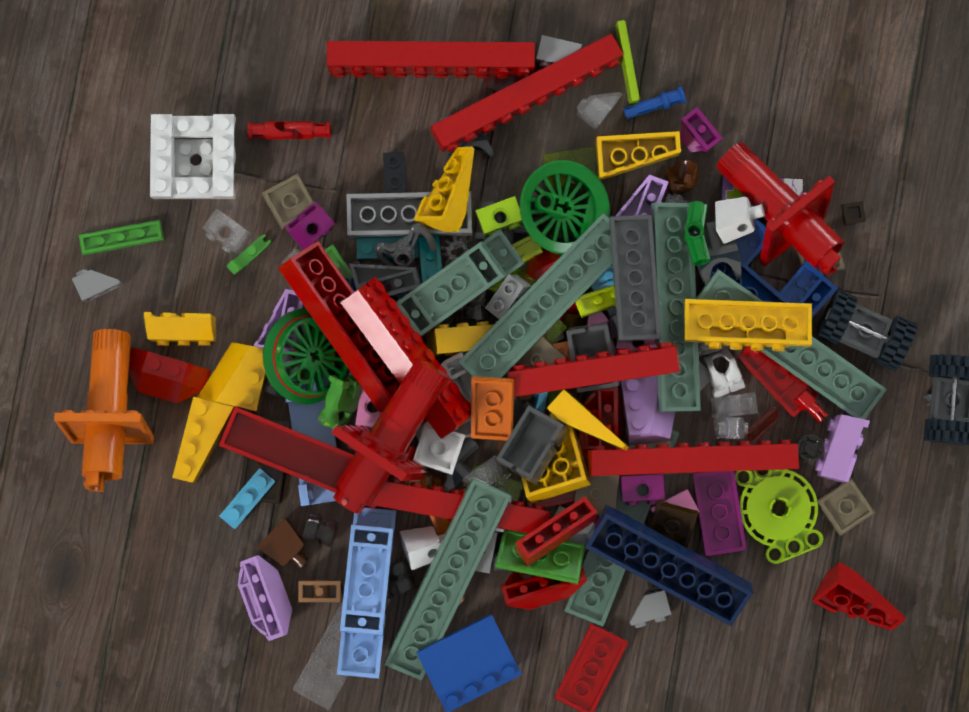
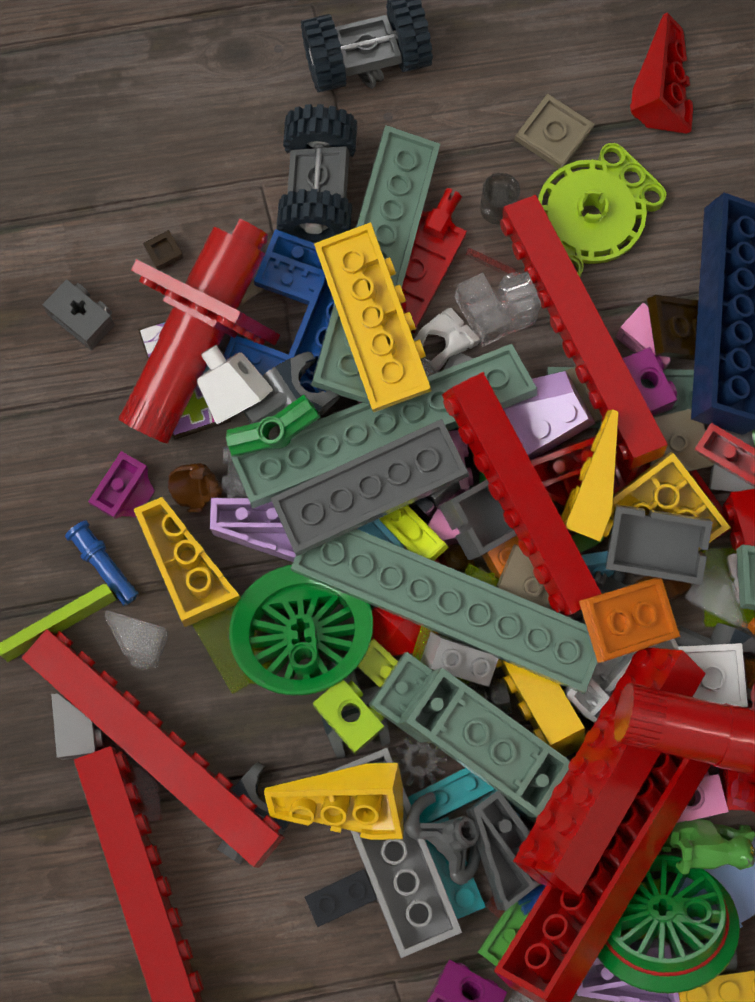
camera: 110 degrees left, 10 degrees down
magenta plate [692,471,747,556] -> none
lavender wedge [815,414,870,483] -> none
none -> dark grey brick [42,279,115,351]

